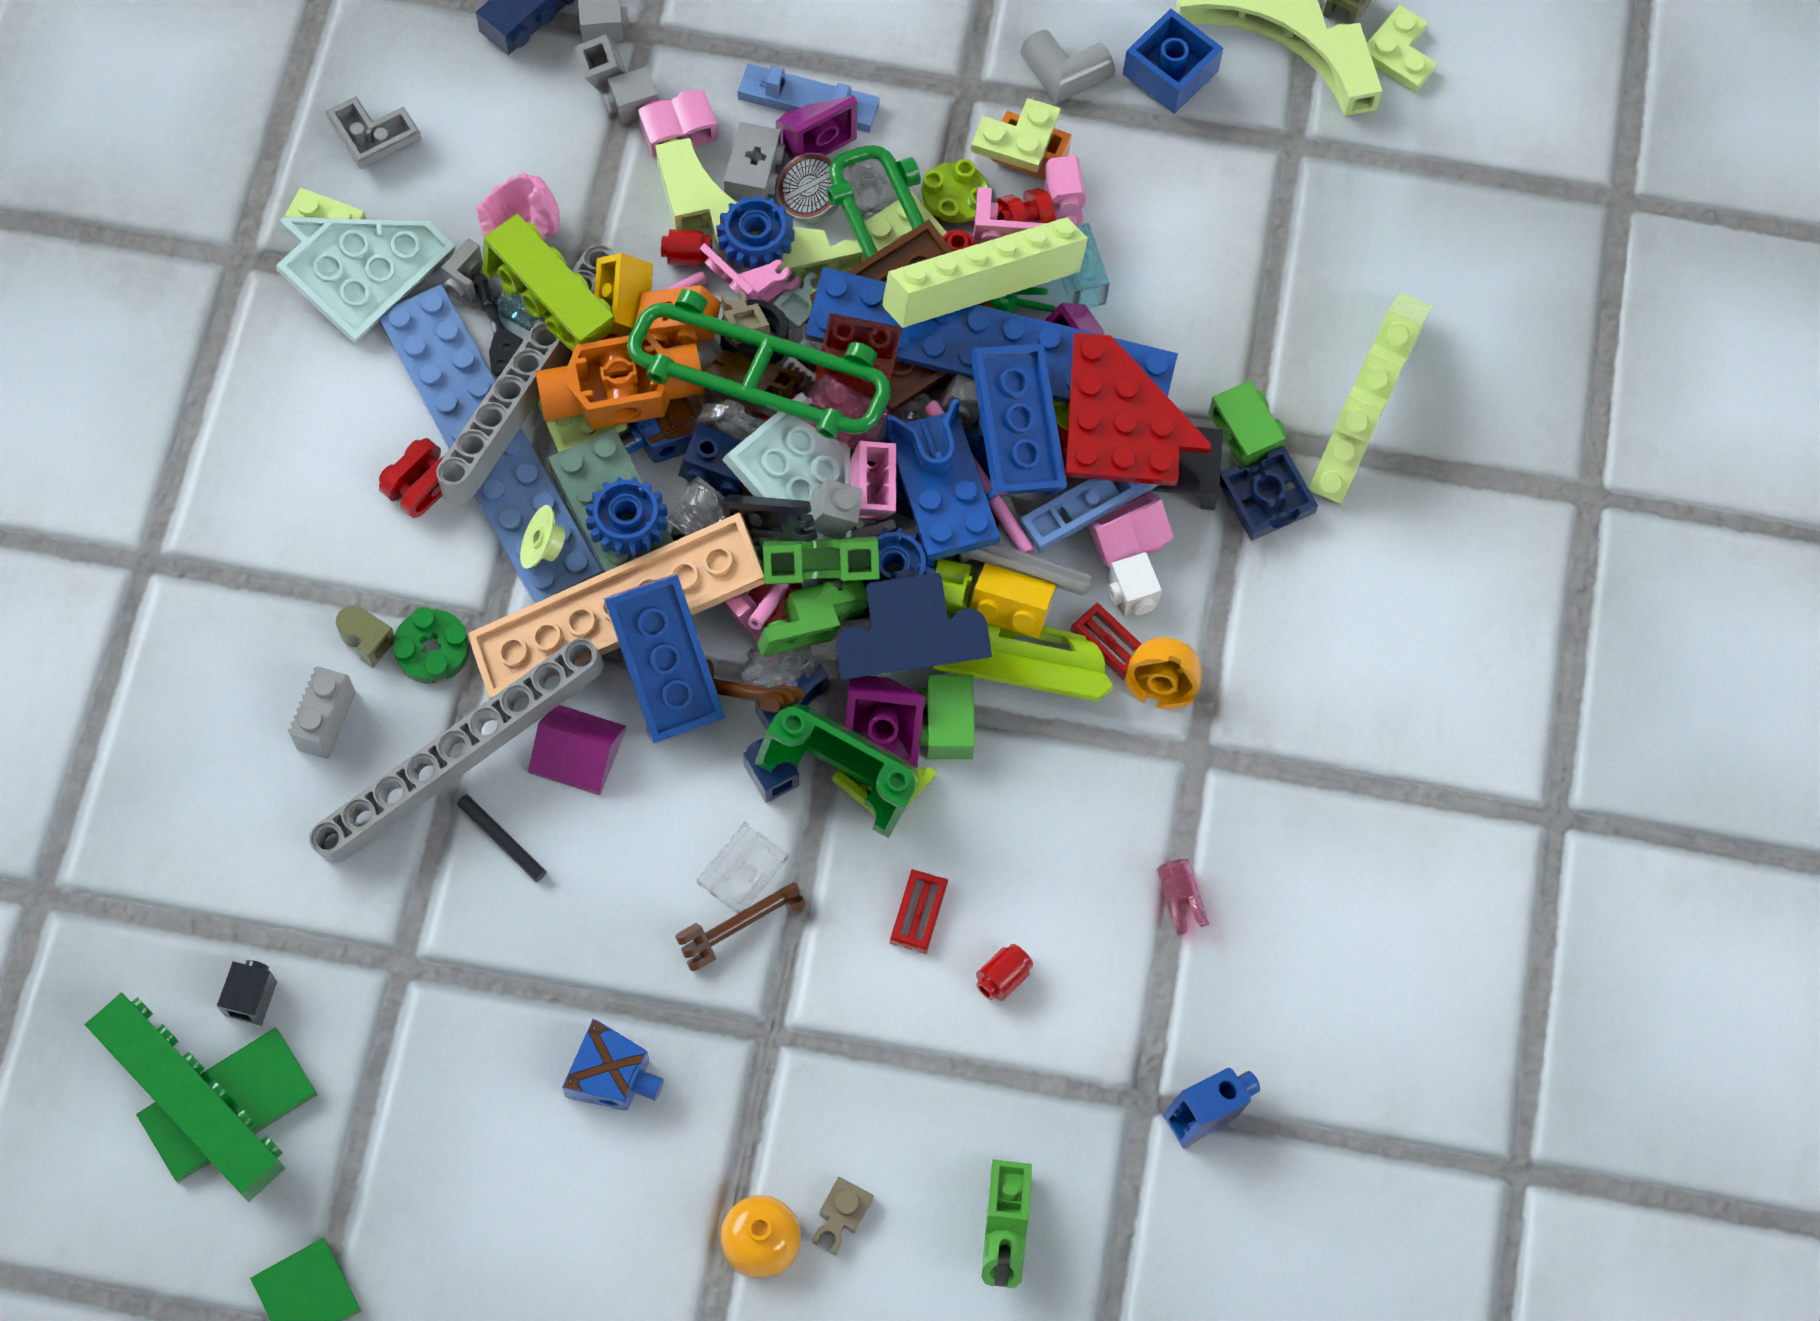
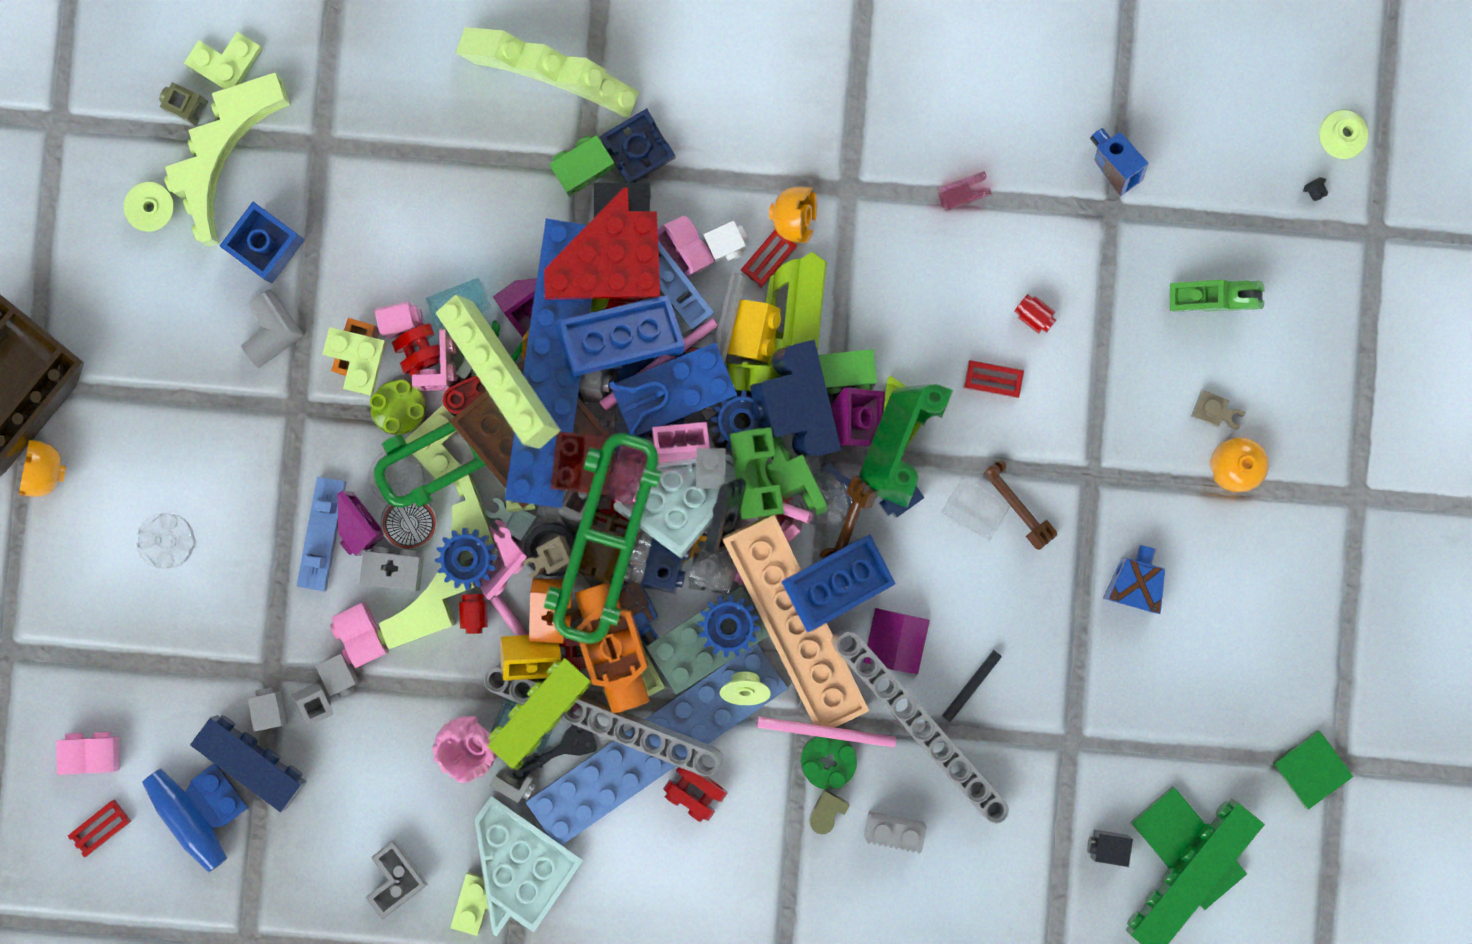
camera: 90 degrees left, 20 degrees up
none -> bright pink piece [756,716,896,748]

